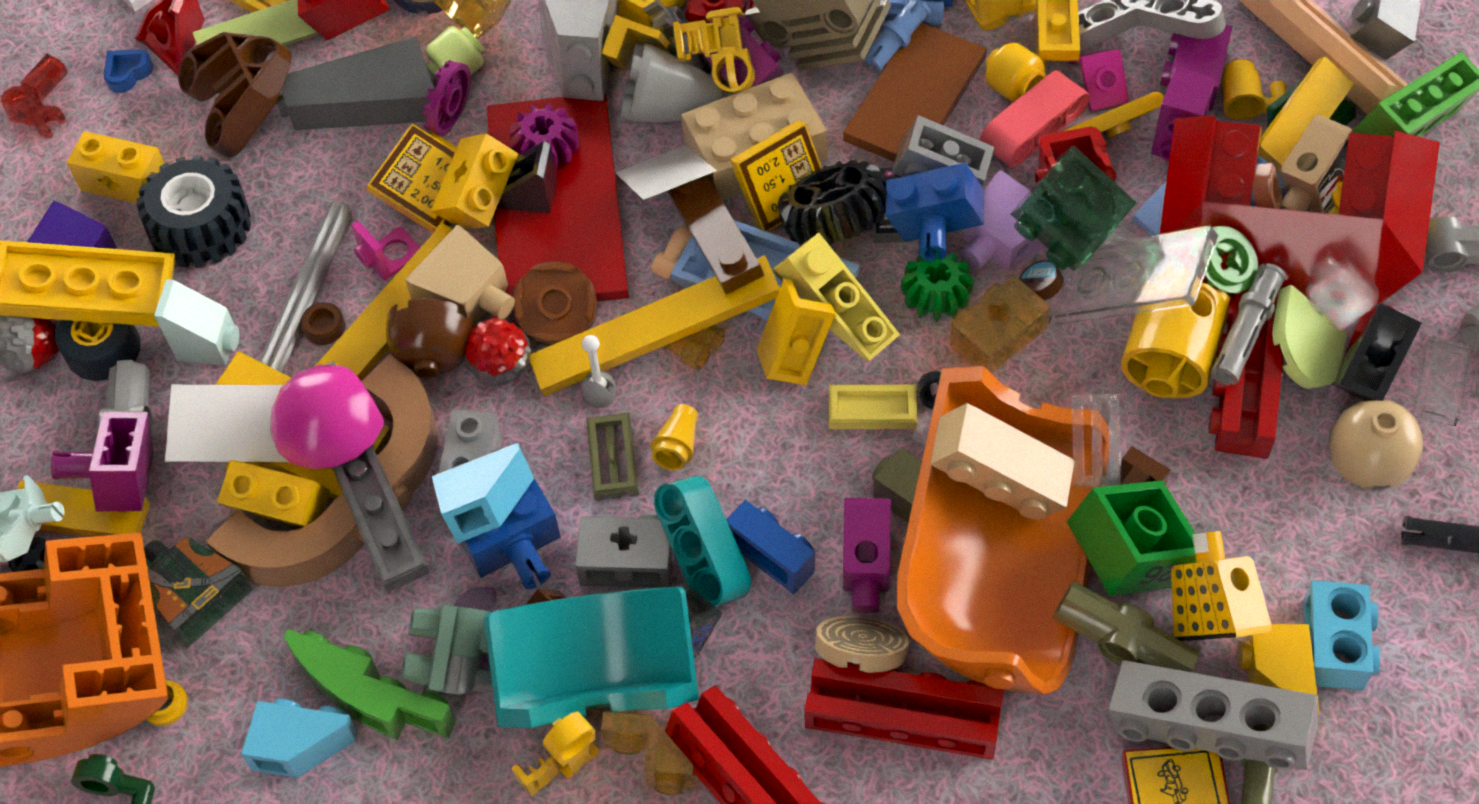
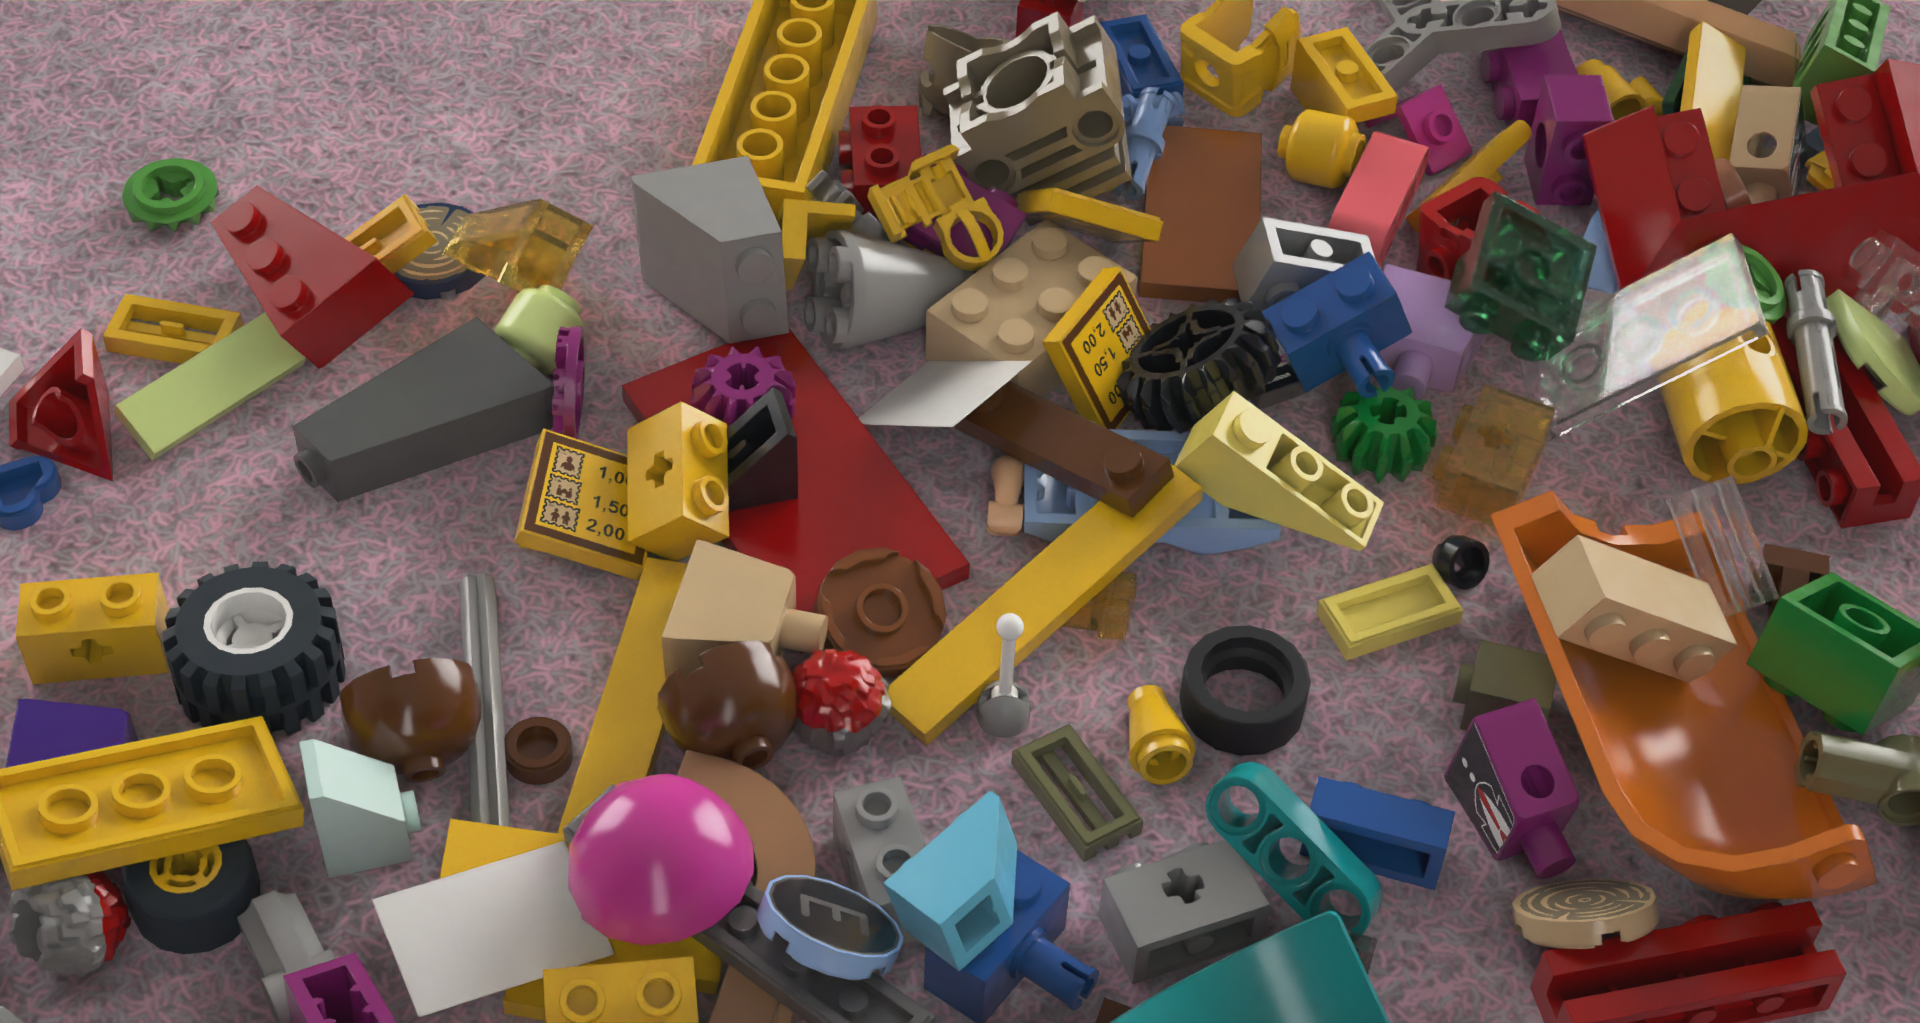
camera: 30 degrees left, 10 degrees down
reddish brown connector [178,32,292,157] -> none
dark pink bracket [351,220,421,281] -> none
yellow panel [756,278,835,386] -> none
tile [1018,260,1064,302] -> none
none -> reddish brown cylinder [340,658,481,783]
none -> tile [756,875,904,980]
none -> yellow tile [1016,188,1164,244]
none -> black tyre [1179,625,1311,756]

